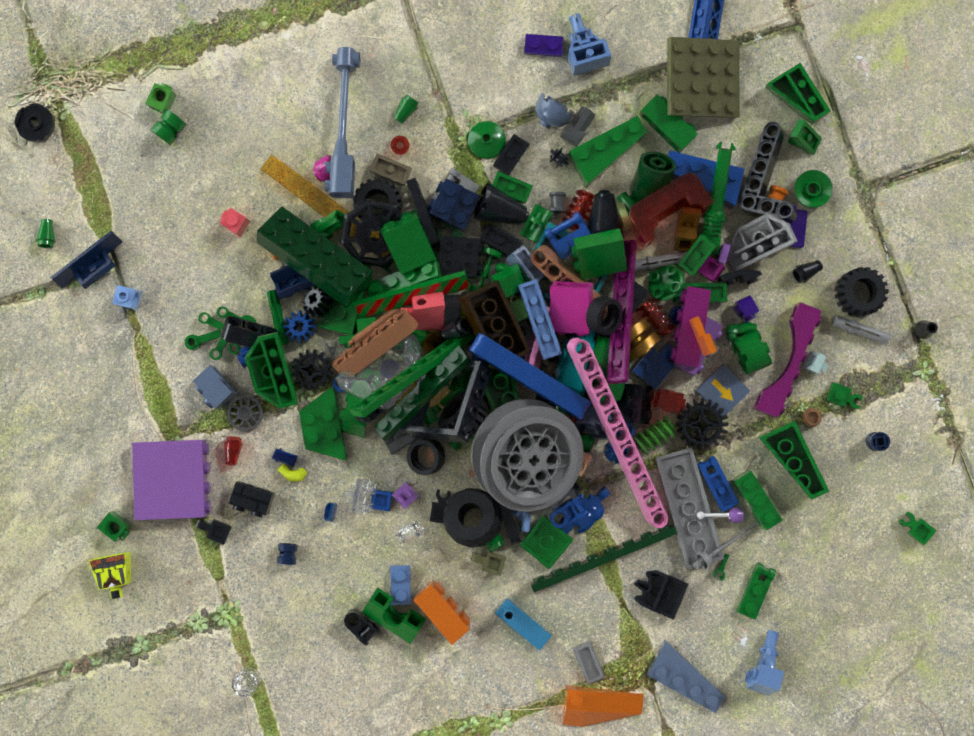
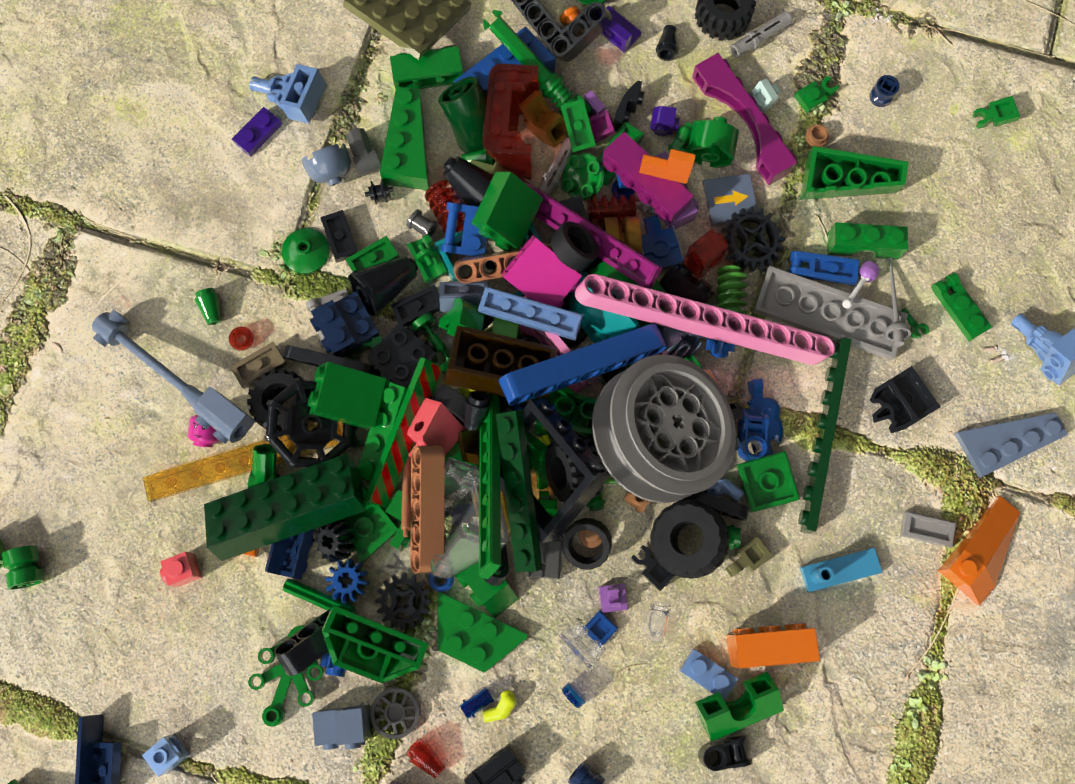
camera: 55 degrees left, 10 degrees down
light grey wedge [727,213,797,271] -> none

